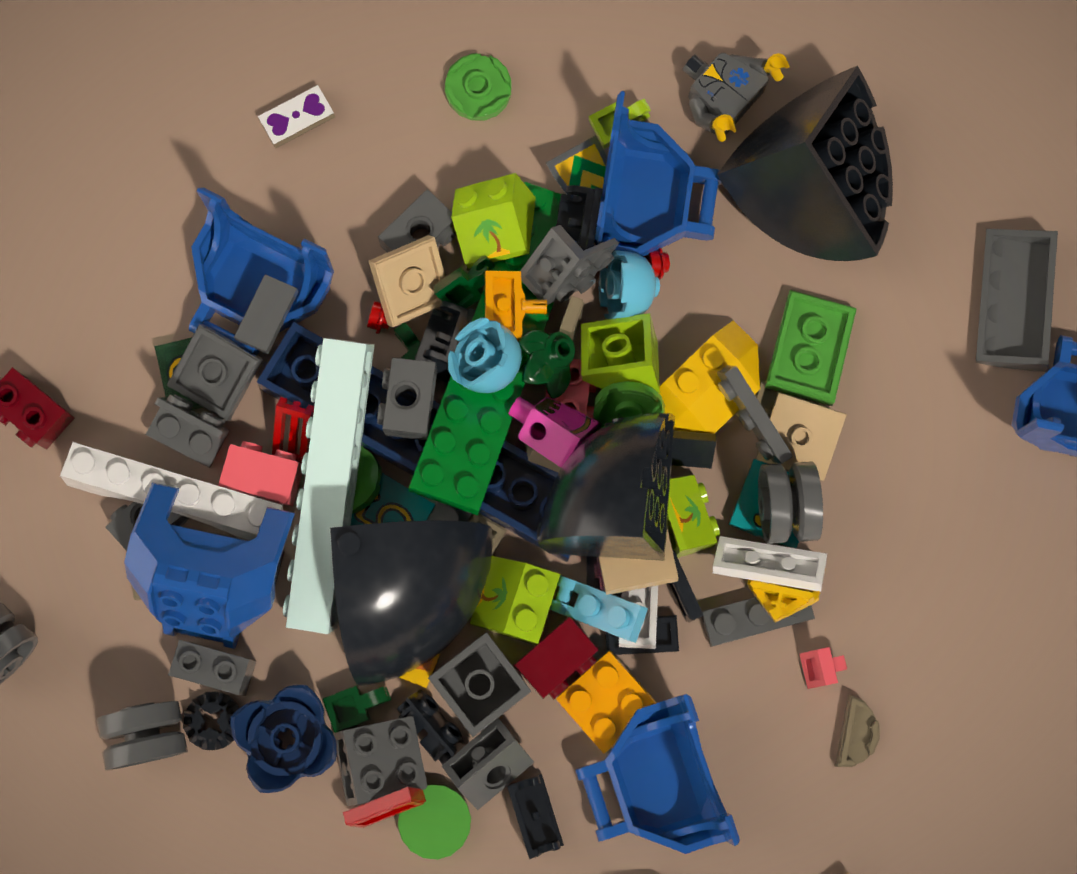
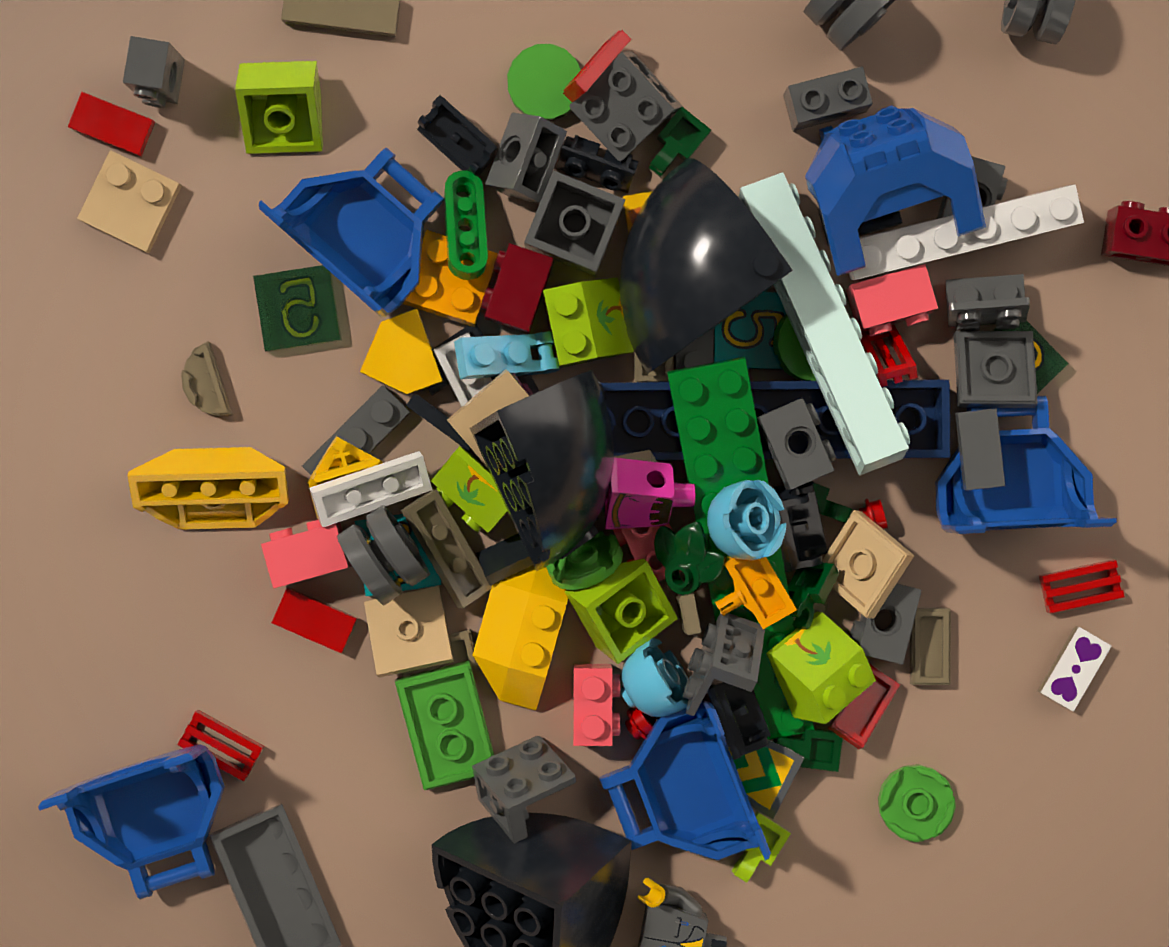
camera: 155 degrees right, 10 degrees up
black gear [183,692,239,750] -> none
dark blue brick [231,685,337,793] -> none
dark grey plate [717,365,793,464] -> none
coral tile [799,647,847,689] -> none
none -> yellow wedge [127,447,289,530]
none -> red tile [177,710,265,782]
none -> clear green tile [253,265,342,352]
none -> coral brick [261,520,352,589]
none -> red tile [271,587,358,654]
none -> yellow slope [360,309,443,395]
none -> dark tan plate [401,489,492,608]
none -> green plate [444,171,488,280]
none -> dark grey bracket [472,736,576,844]
none -> coral brick [573,664,620,746]
none -> dark green plate [773,729,843,772]
none -> red tile [828,664,900,749]
none -> dark tan tile [910,608,951,685]
none -> red tile [1039,559,1125,613]

